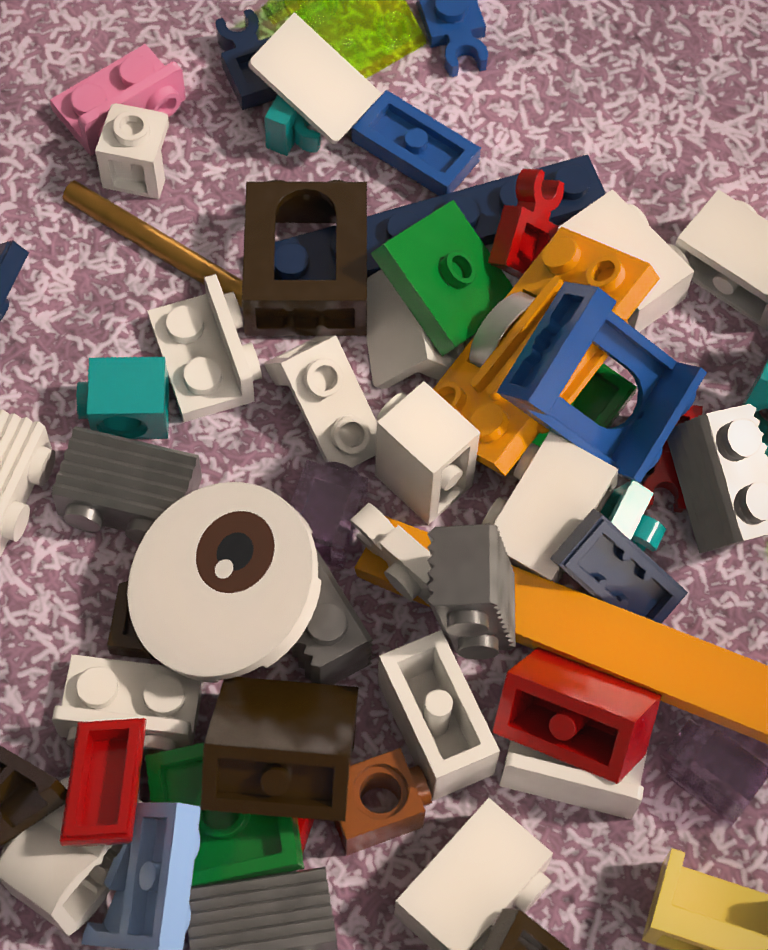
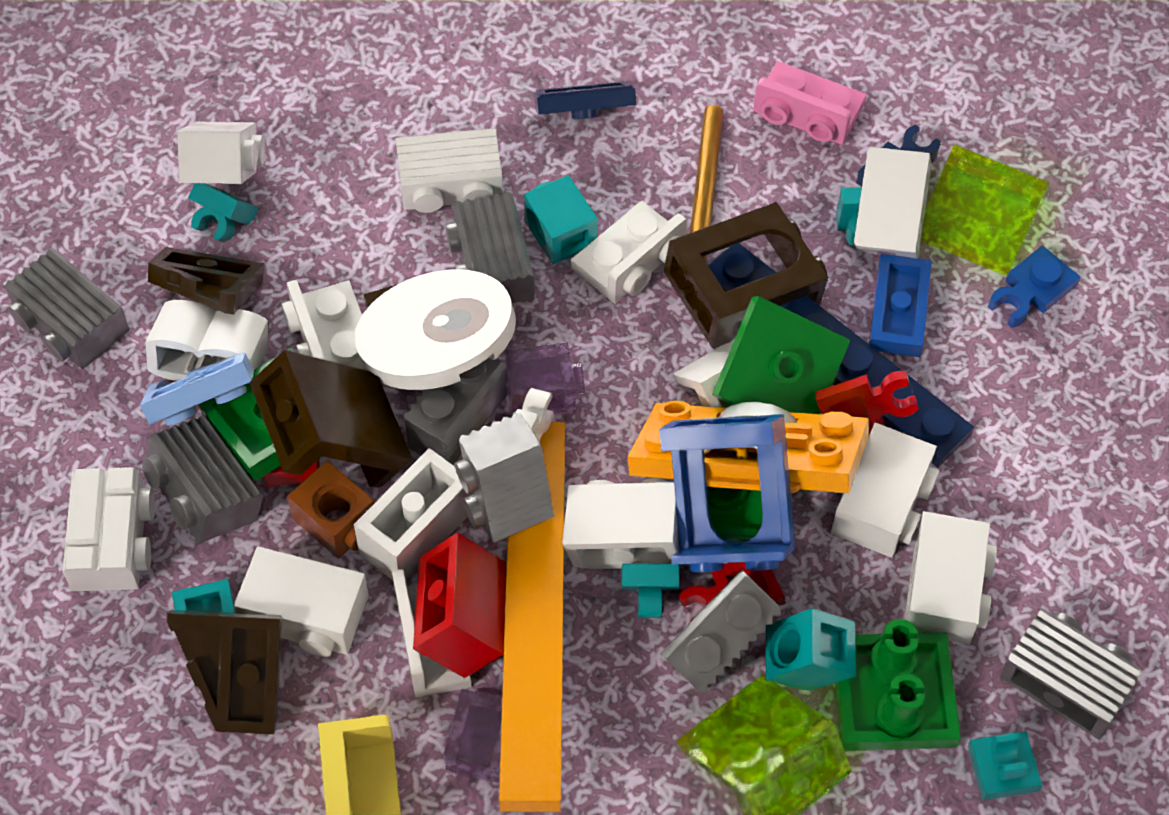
camera: 65 degrees right, 5 degrees down
red tile [59,718,147,847] -> none
white bracket [95,103,169,199] -> none
white bracket [264,335,377,474] -> none
white brick [375,381,480,525] -> none
plate [550,508,688,624] -> none

